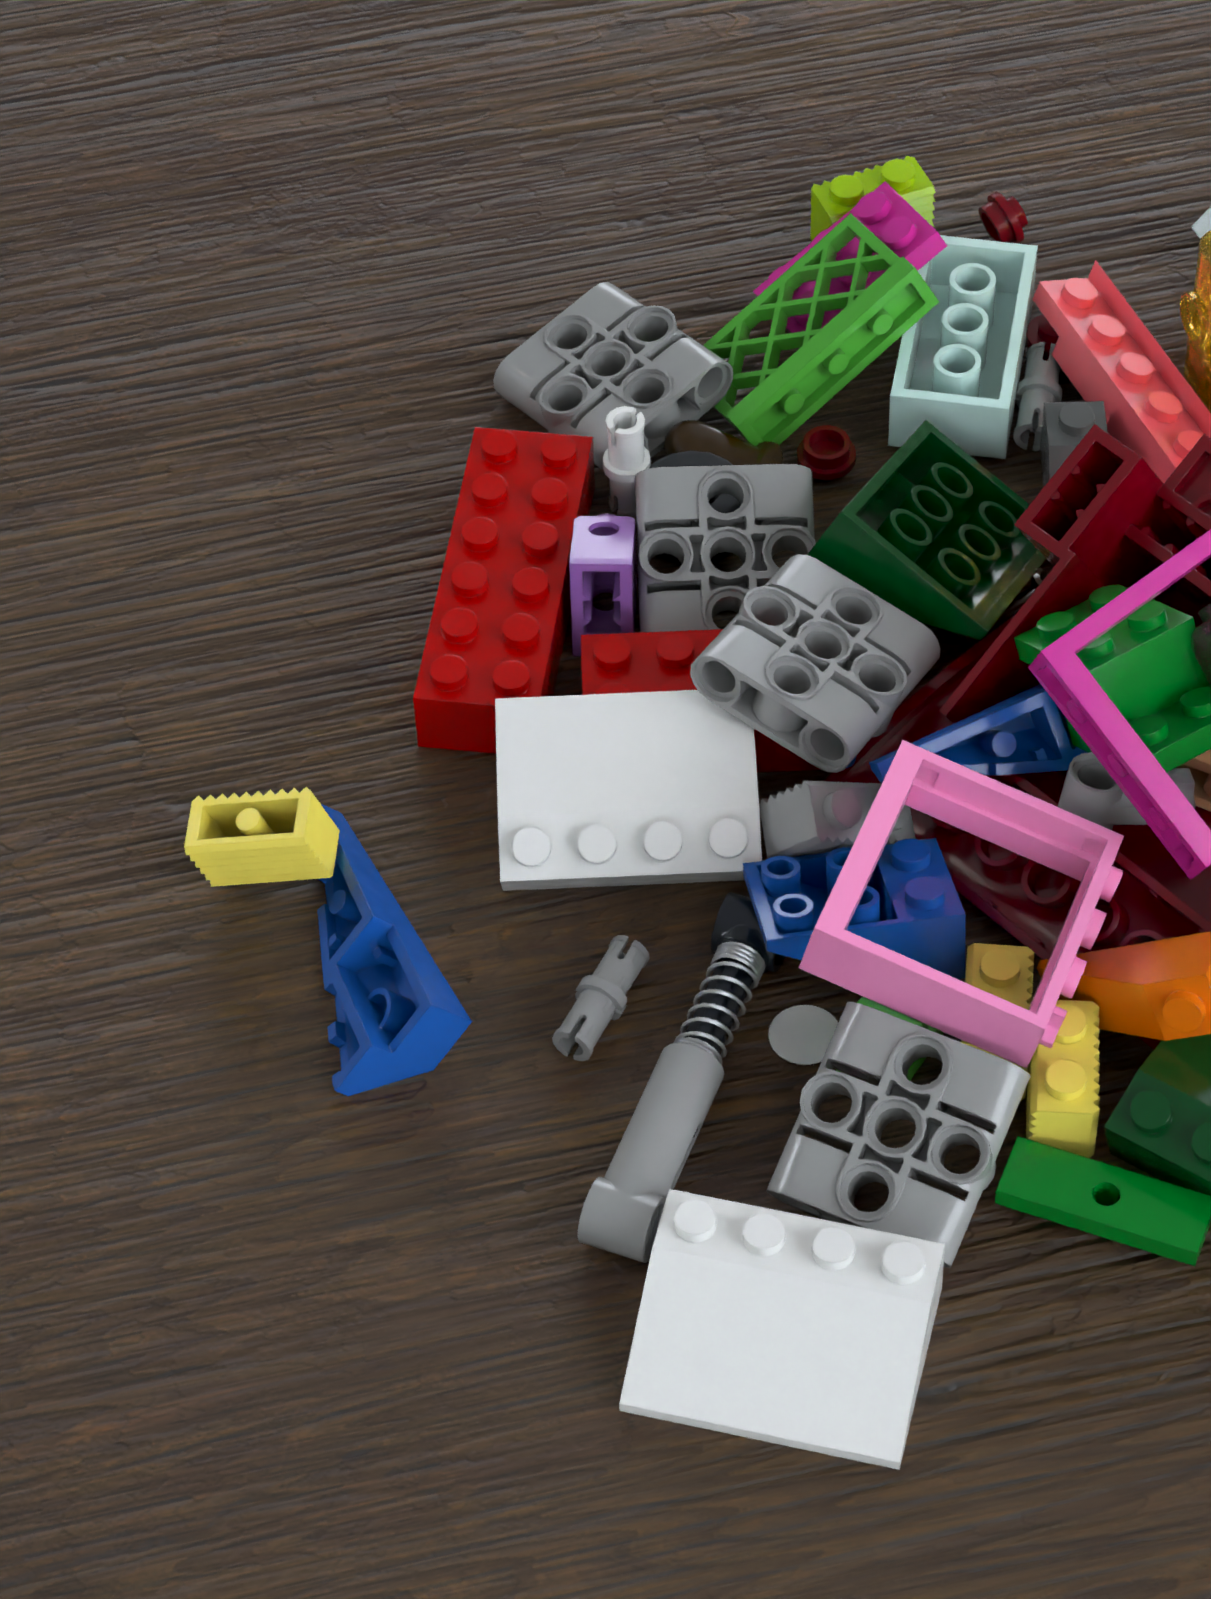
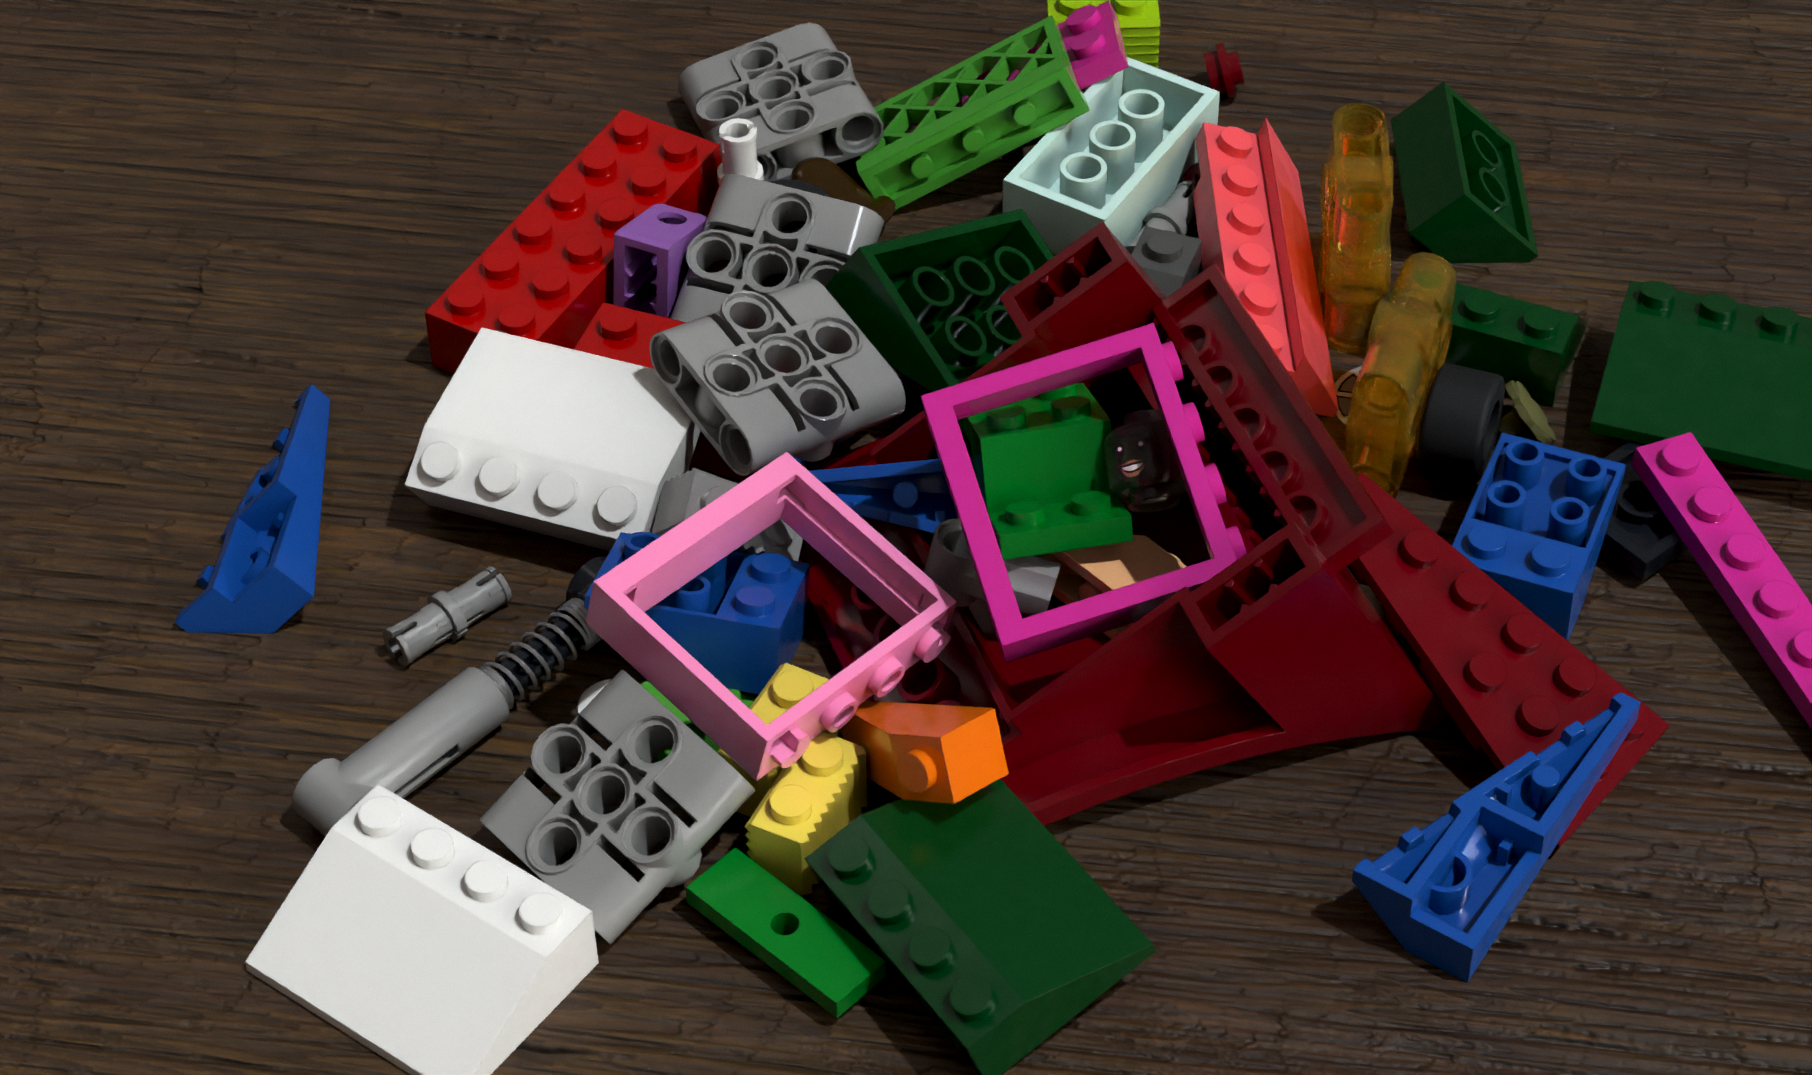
camera: 20 degrees right, 5 degrees down
light yellow brick [184,787,340,887] -> none
dark red plate [797,425,856,480] -> none

